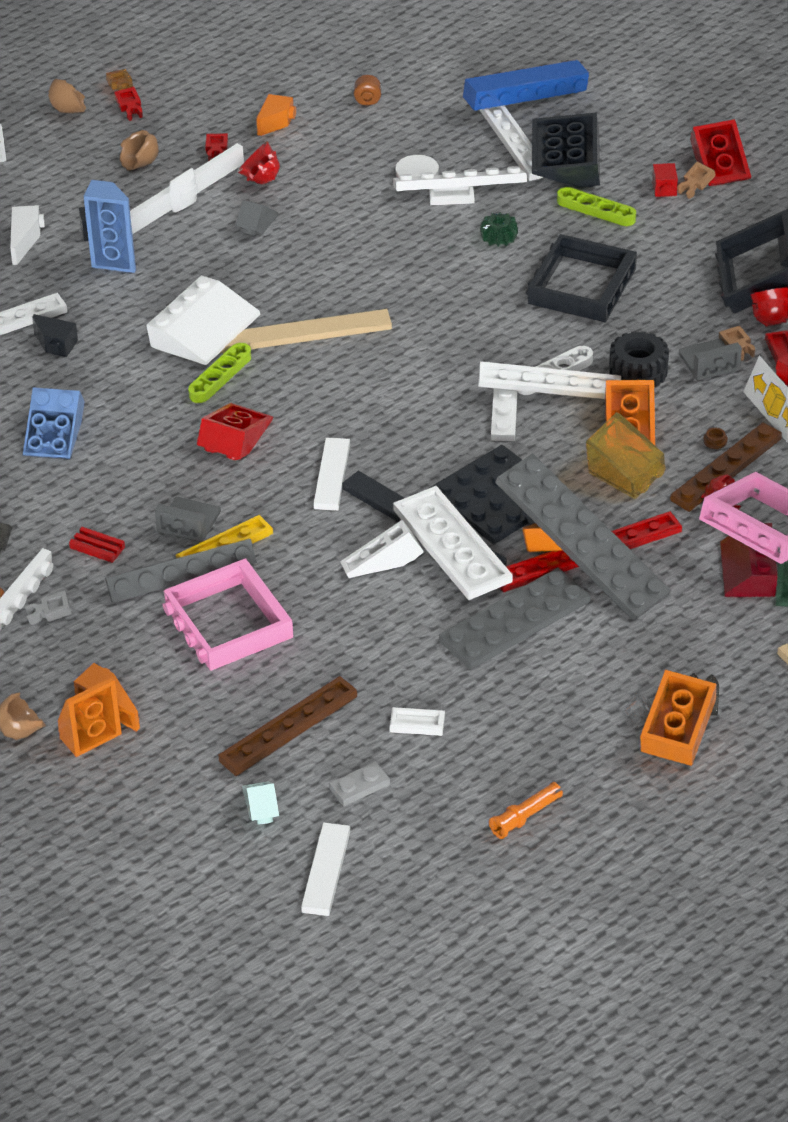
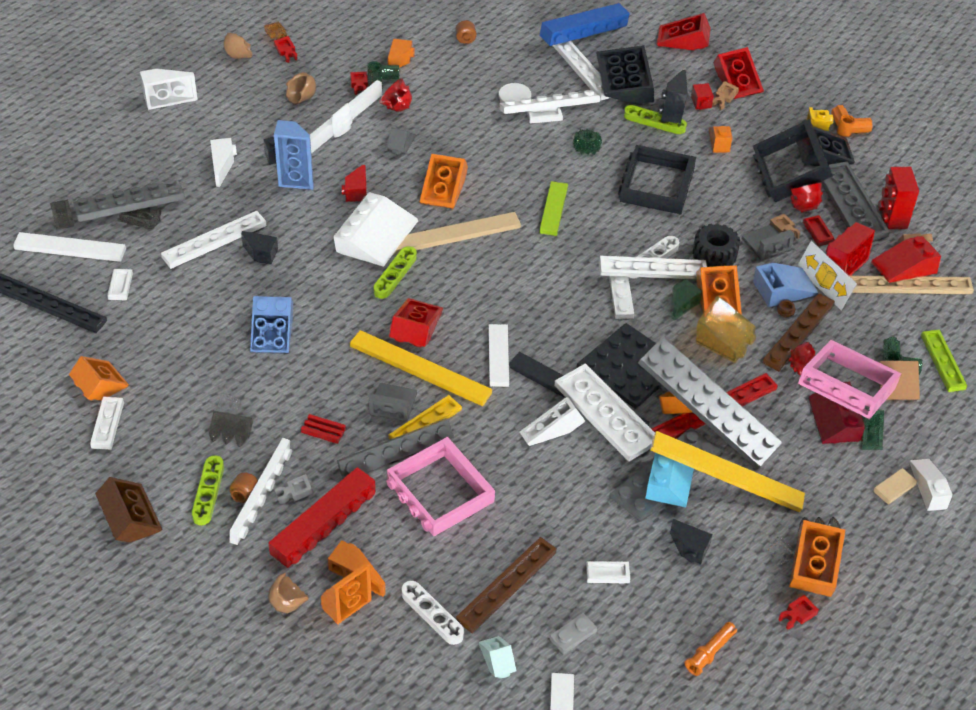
camera: 10 degrees left, 5 degrees up
none -> red brick [268,467,376,568]
none -> red slope [342,165,367,202]
none -> yellow tile [350,330,492,406]
none -> clear green piece [367,61,400,91]
none -> white beam [402,581,464,645]
none -> orange slope [420,154,468,209]
none -> lime tile [540,181,568,236]
none -> medium azure slope [645,453,694,507]
none -> yellow tile [650,431,805,512]
none -> red slope [657,13,711,50]
none -> black slope [658,70,688,124]
none -> black slope [670,519,713,564]
none -> clear green slope [671,279,702,321]
none -> orange slope [709,126,732,153]
none -> medium blue slope [753,263,819,307]
none -> red plate [778,595,819,630]

